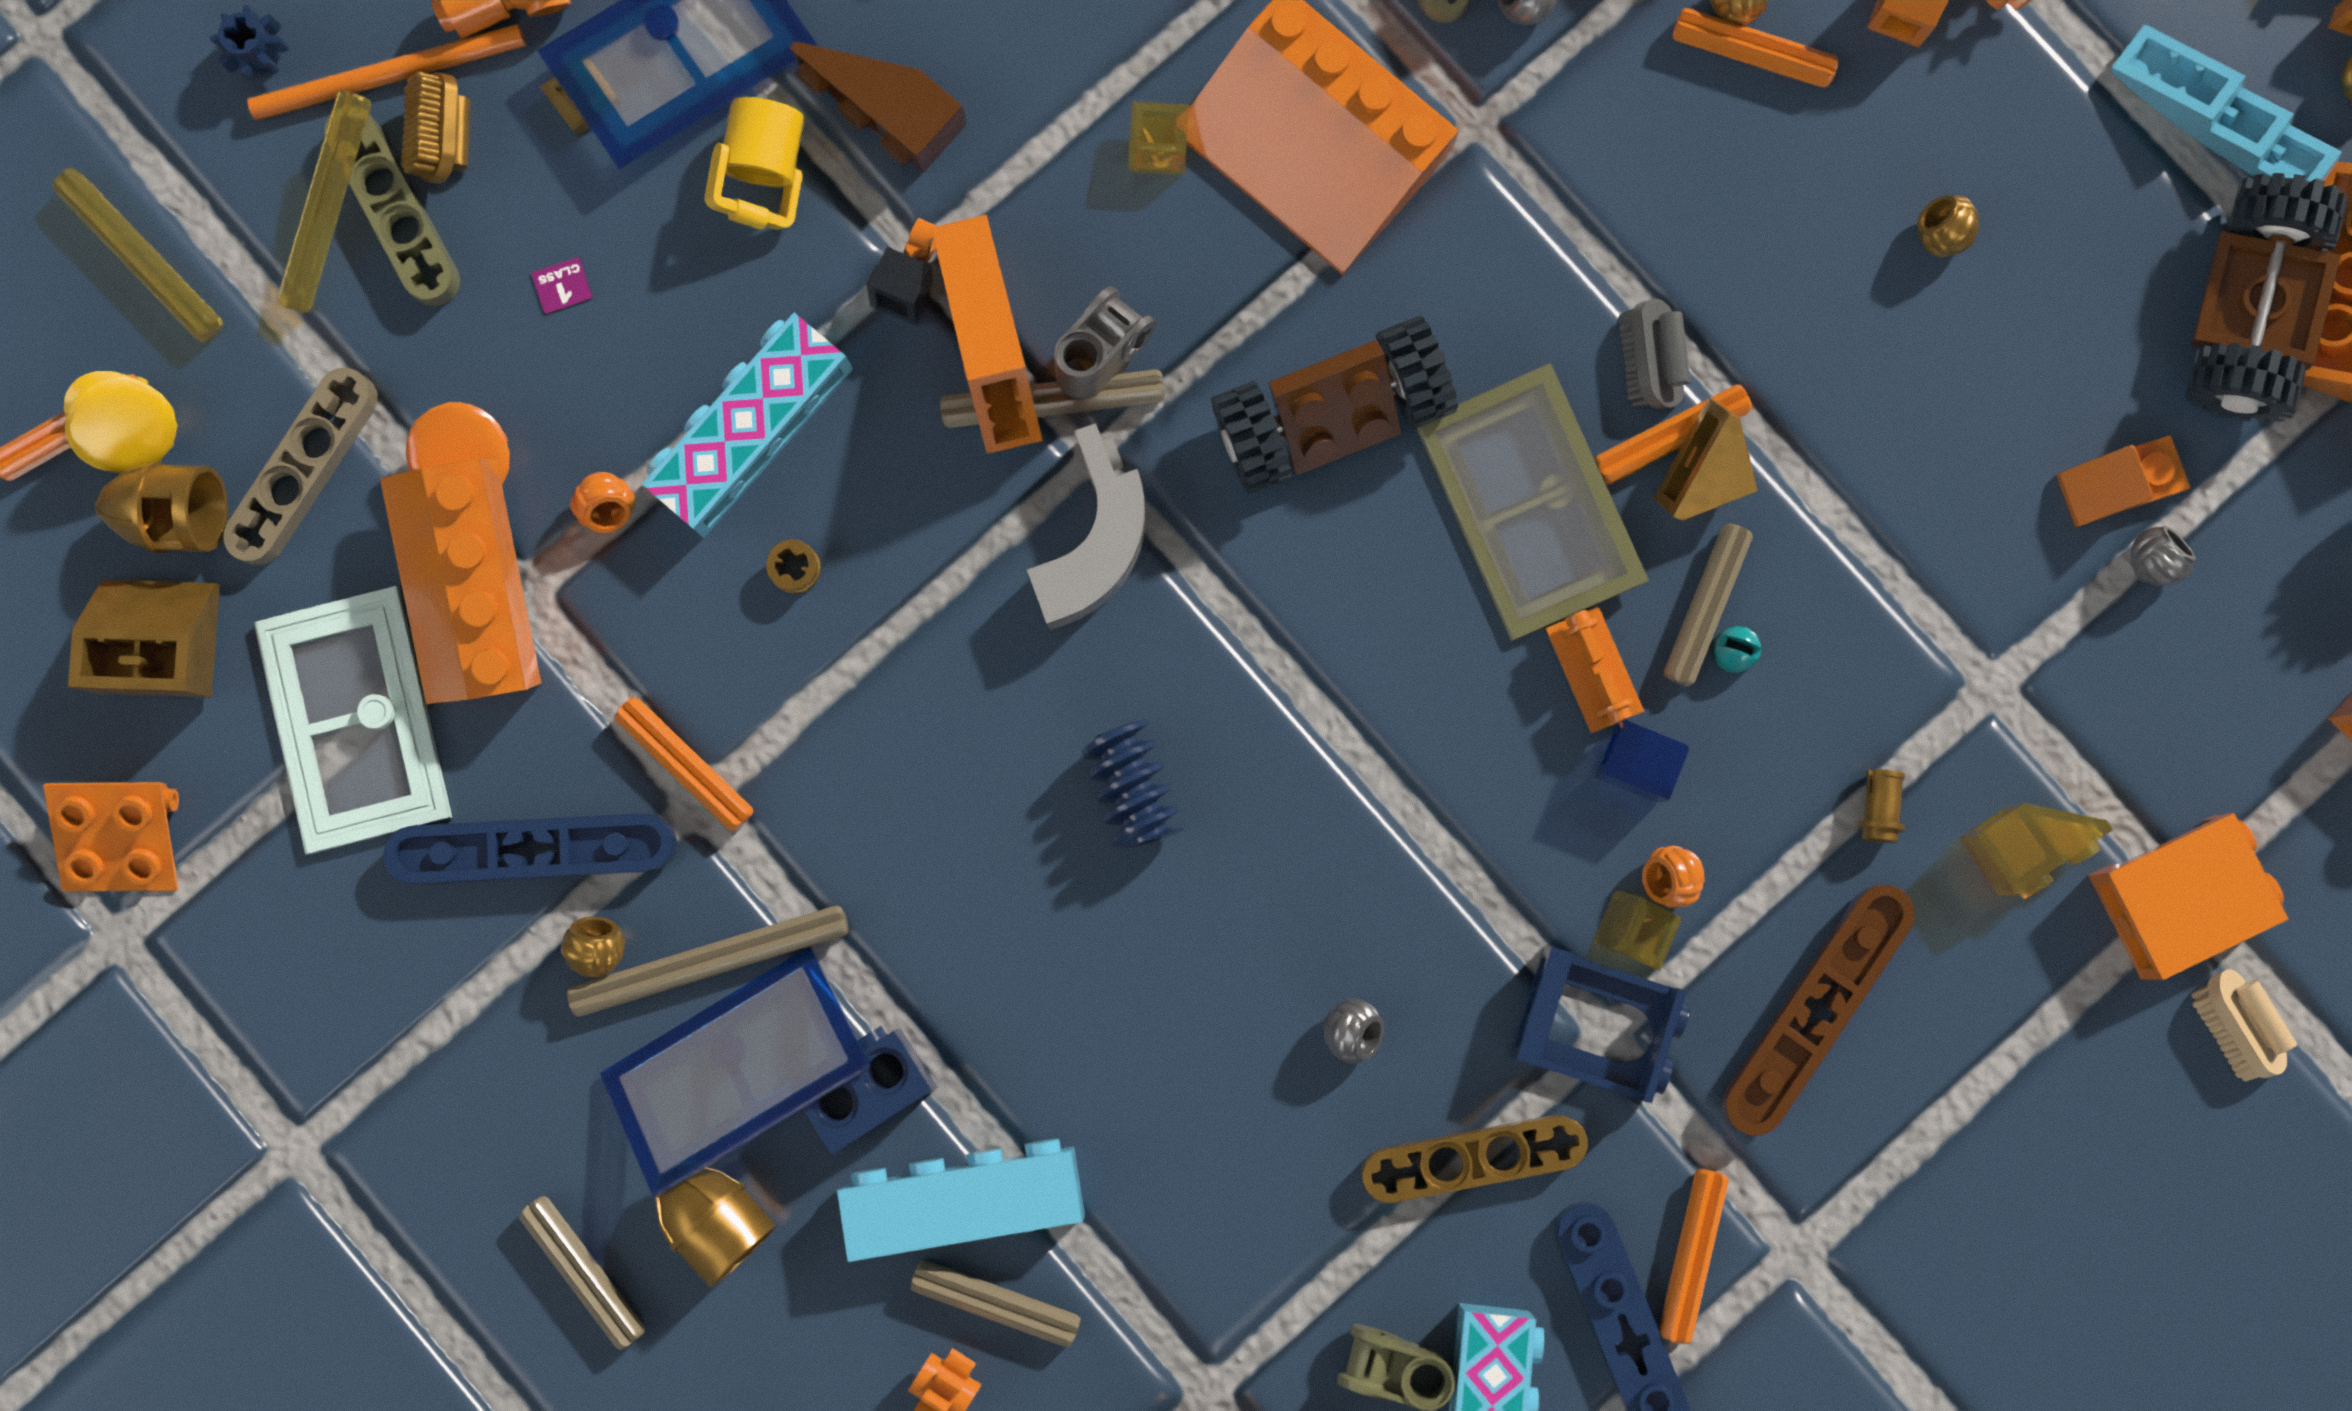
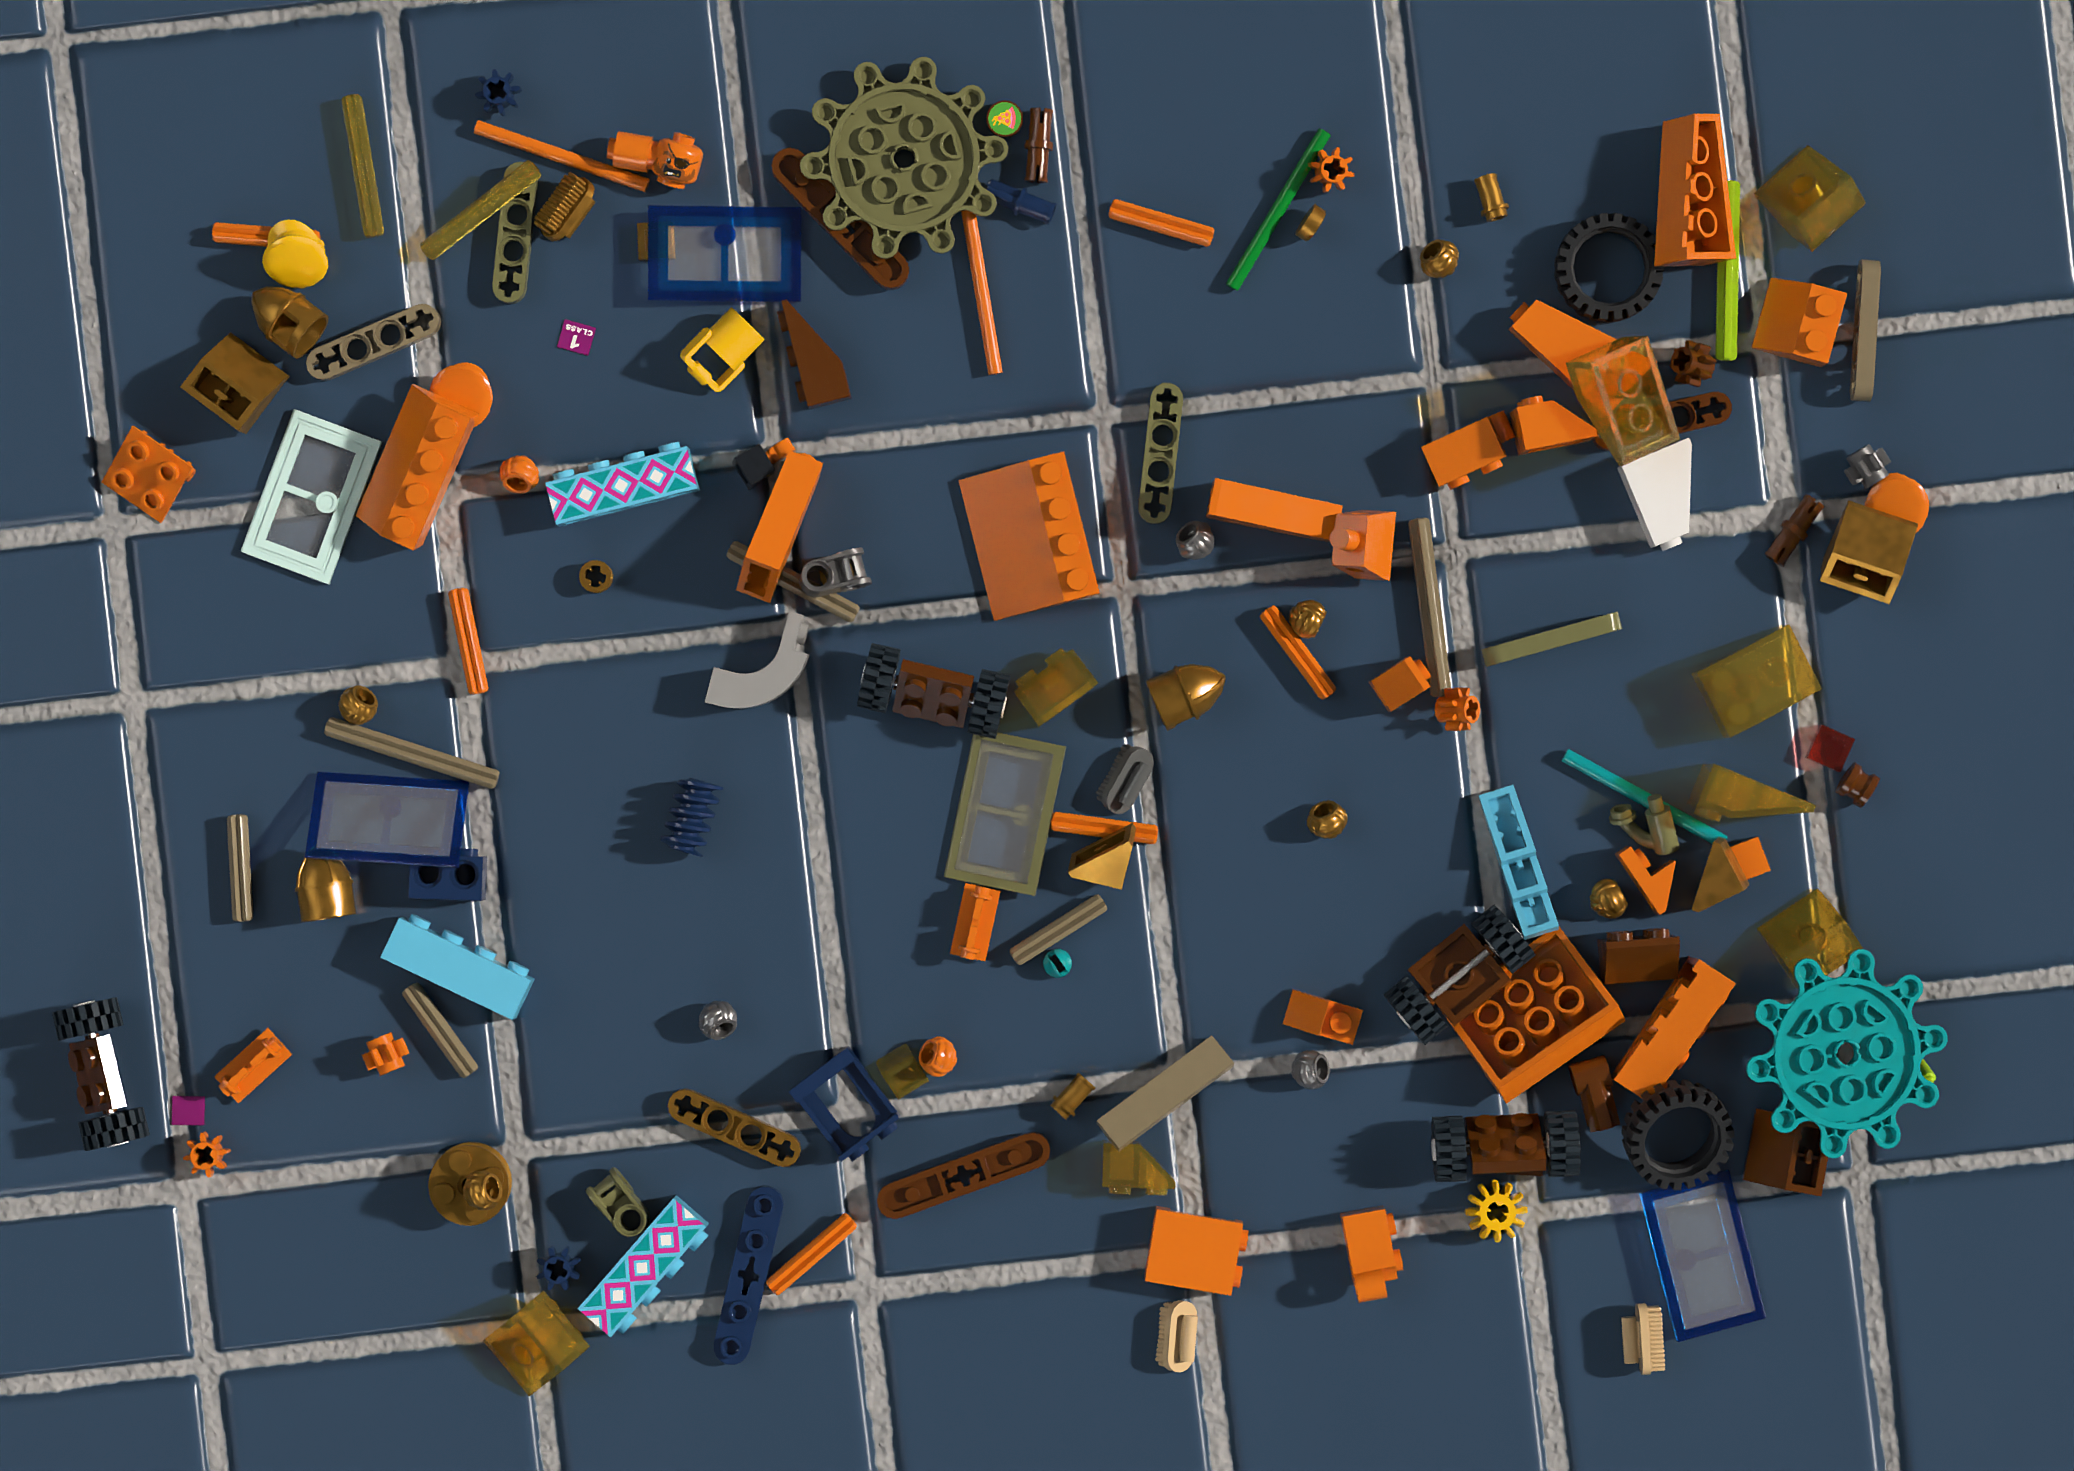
camera: 30 degrees right, 5 degrees up
dark blue piece [383,813,677,884] -> none
clear yellow slope [1129,101,1189,174] -> none
clear blue panel [1595,720,1689,803] -> none
none -> clear yellow slope [1014,648,1099,727]
none -> dark tan tile [1096,1035,1234,1152]
none -> pearl gold helmet [1146,664,1226,731]

